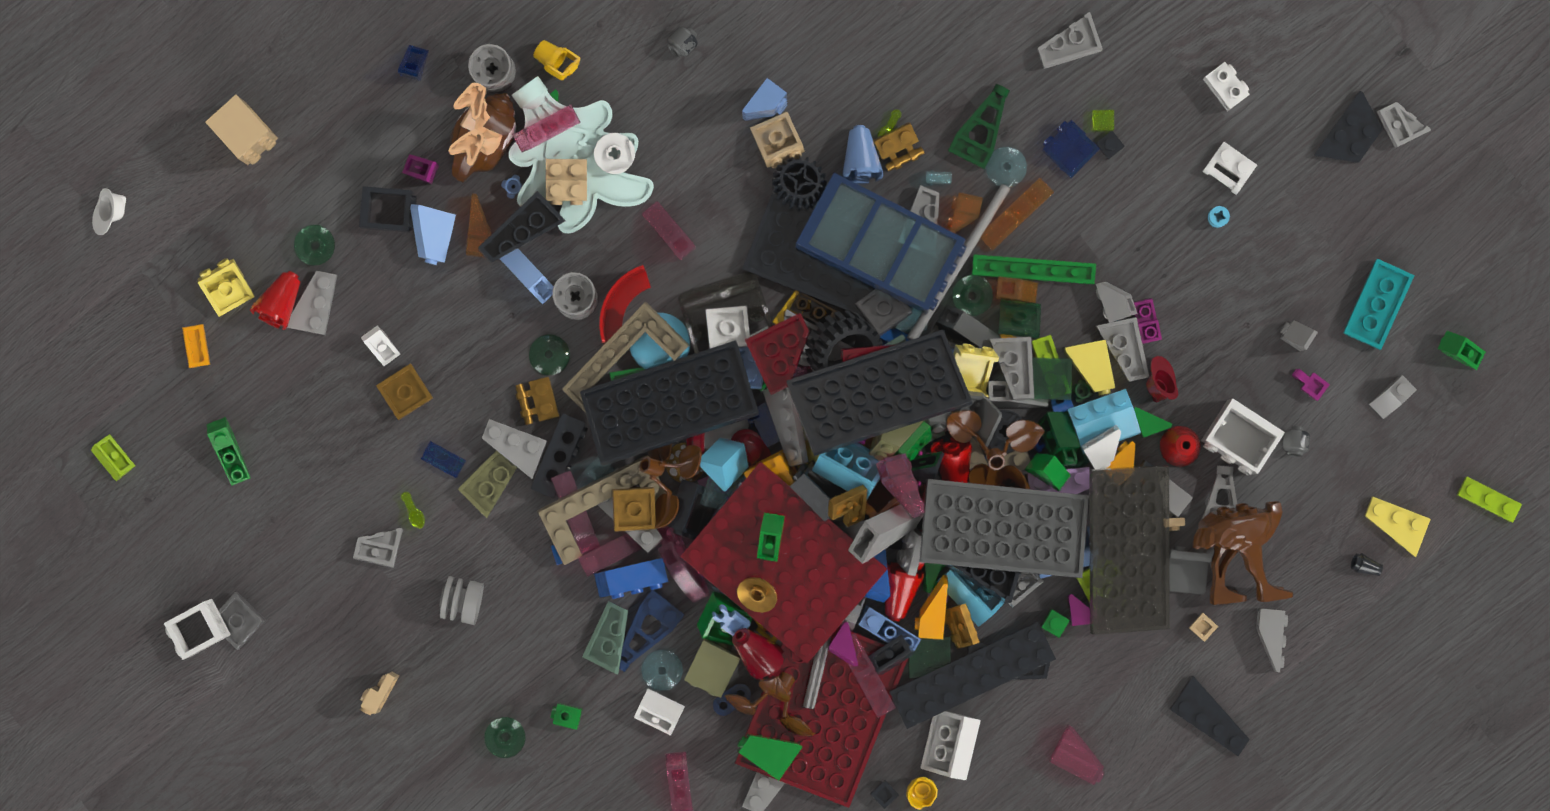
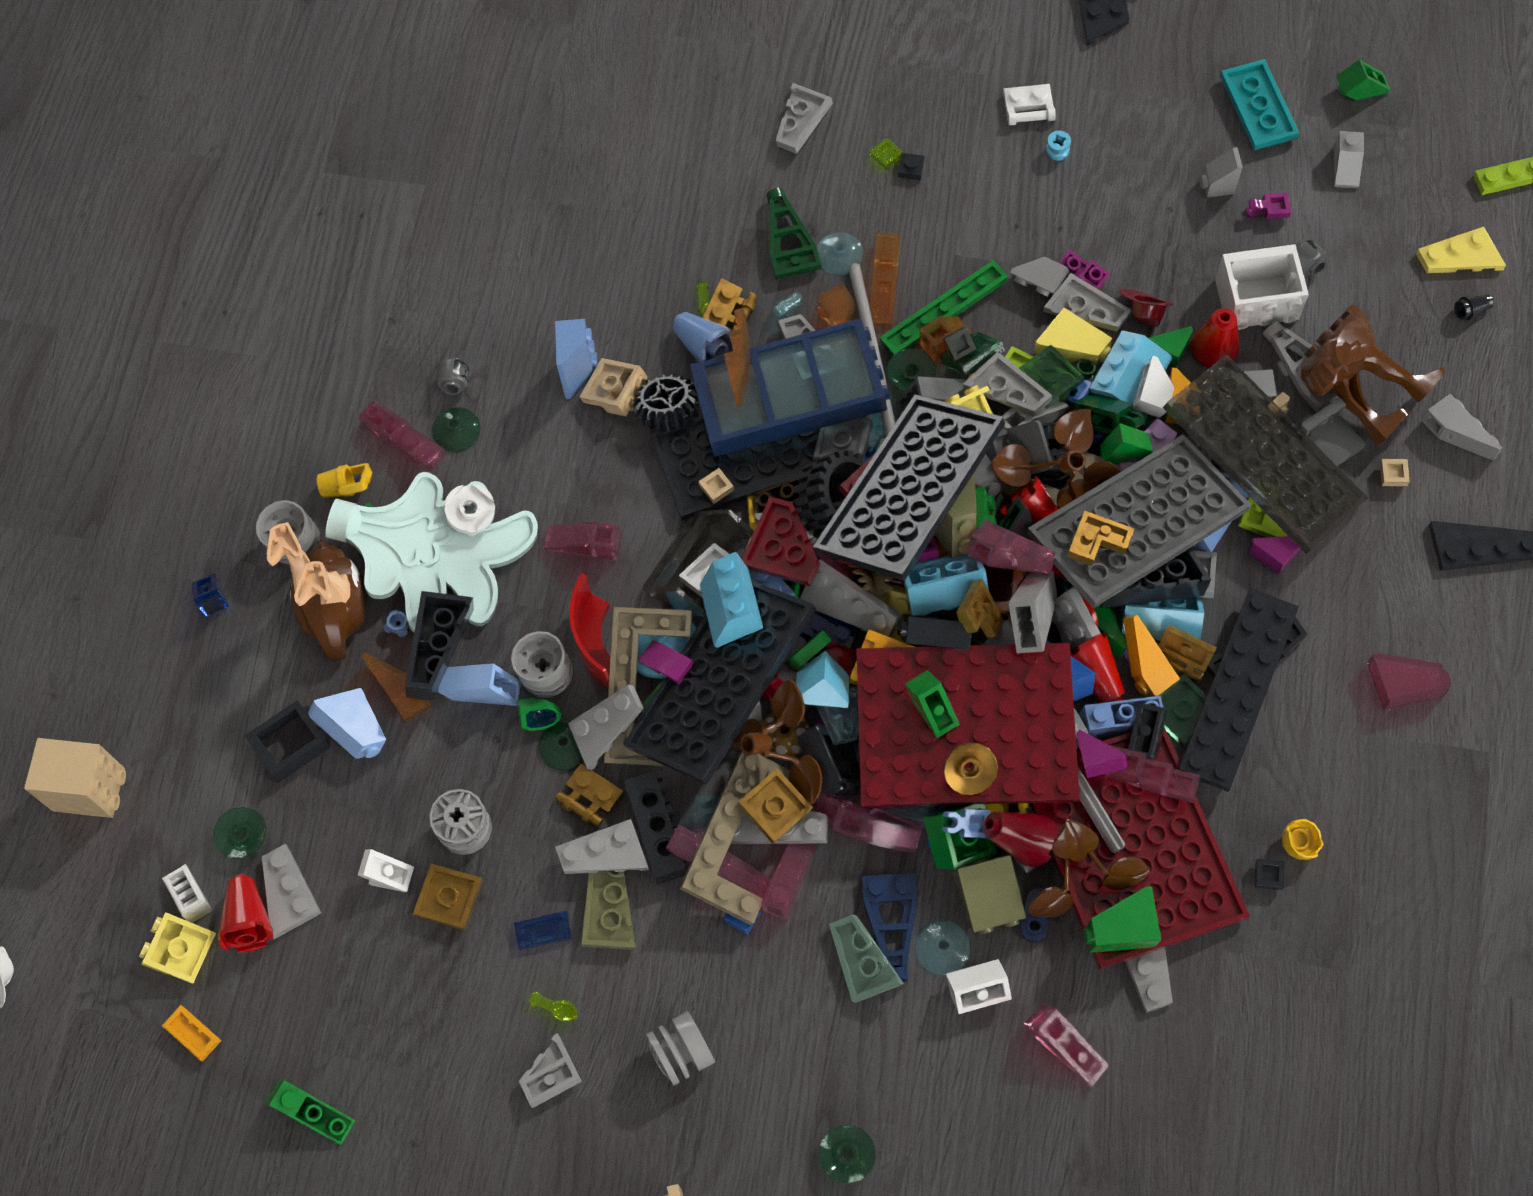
camera: 35 degrees left, 20 degrees down
magenta slope [402,154,439,185] -> none
clear pink slope [512,105,581,153] -> none
tan plate [546,159,587,205] -> none
green brick [550,703,583,730] -> none
blue wedge [594,558,668,599] -> none
white slope [921,711,981,780] -> none
green brick [1040,609,1070,638] -> none
clear blue plate [1042,120,1100,178] -> none
white brick [1203,62,1250,112] -> none
none -> white slope [162,864,212,923]
none -> clear pink slope [358,400,447,471]
none -> light grey wheel [429,789,492,855]
none -> clear green dish [432,407,481,452]
none -> green rock [517,698,561,731]
none -> light grey wing [568,685,644,770]
none -> magenta slope [638,640,694,684]
none -> tan plate [699,468,734,504]
none -> medium azure slope [700,552,763,648]
none -> clear orange slope [724,308,751,407]
none -> green beam [786,630,832,672]
none -> pearl dark grey plate [942,327,976,361]
none -> pearl gold plate [1067,510,1134,566]

